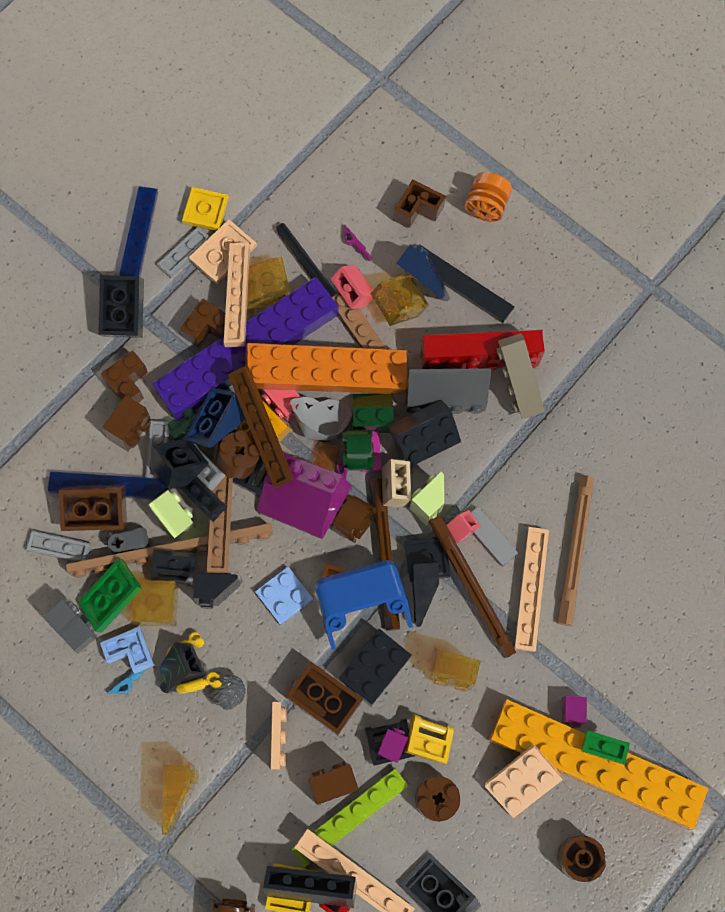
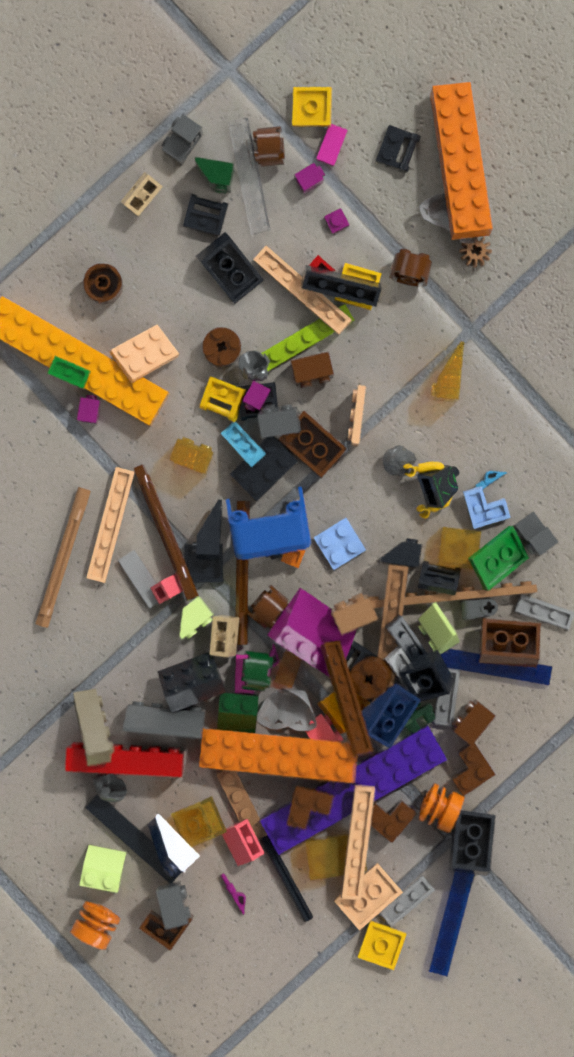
camera: 170 degrees left, 15 degrees up
none -> yellowish green slope [79,845,126,893]
none -> dark grey hair [93,774,127,802]
none -> dark grey brick [156,881,191,930]
none -> medium azure plate [221,421,265,467]
none -> dark grey hair [238,350,270,381]
none -> dark grey brick [258,404,301,438]
none -> reddish brown brick [287,785,334,830]
none -> medium nougat brick [332,593,377,634]
none -> orange wheel [418,783,465,833]

